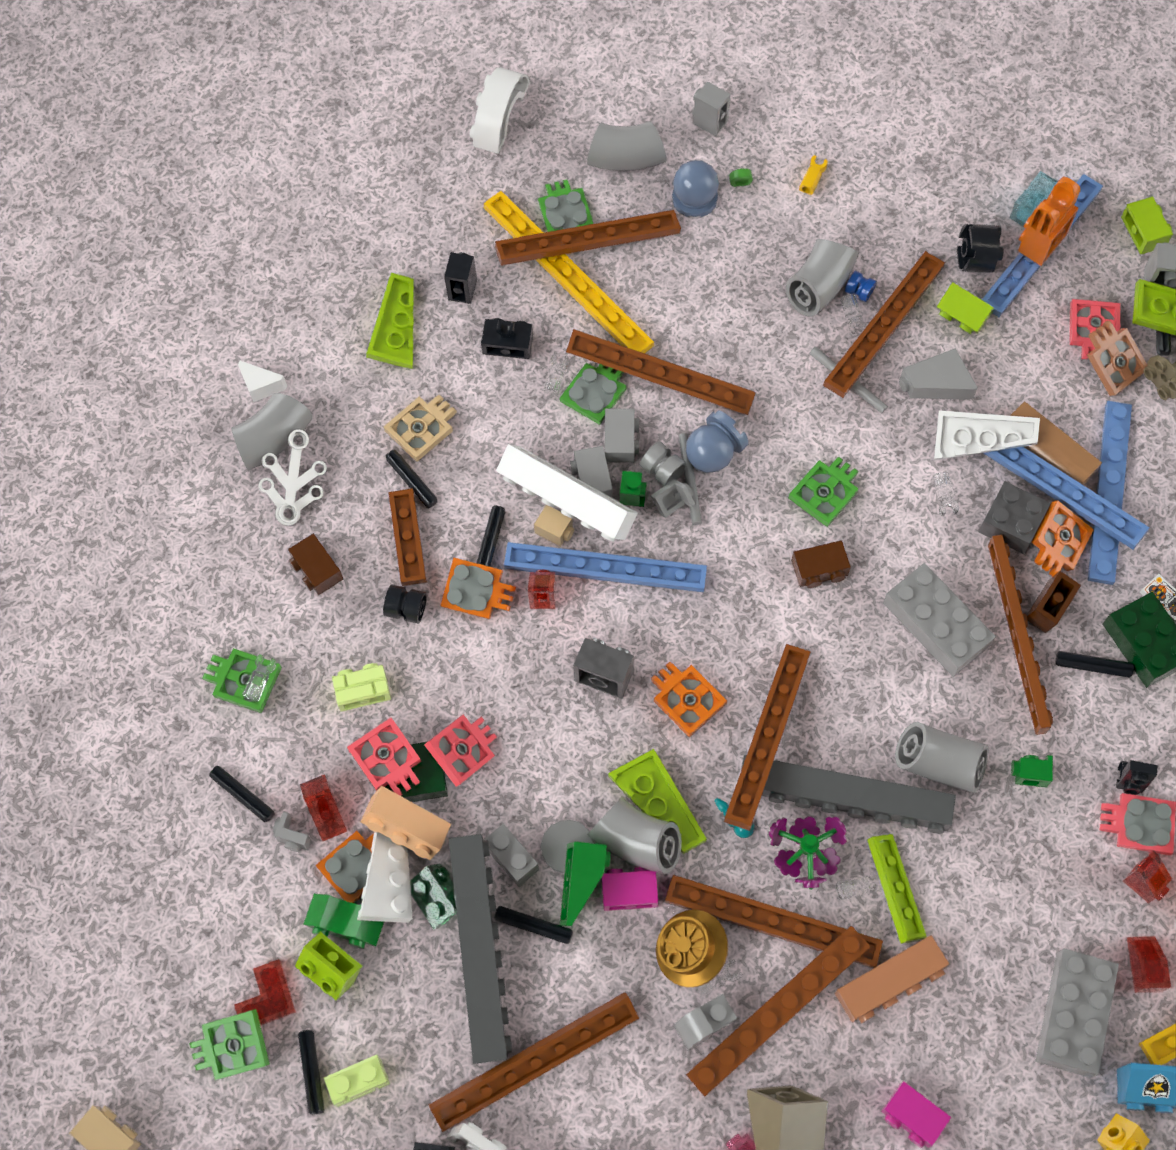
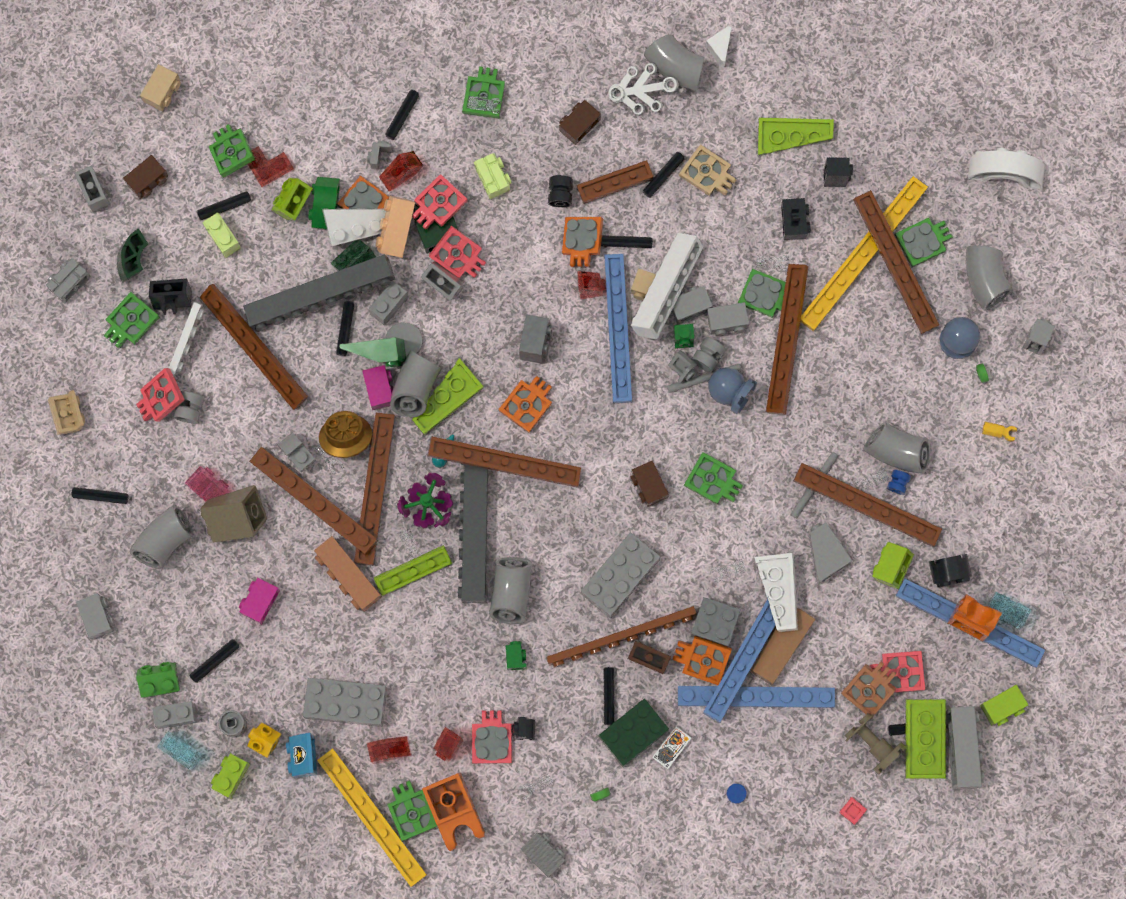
camera: 80 degrees right, 10 degrees up
none -> light grey brick [421,261,466,301]

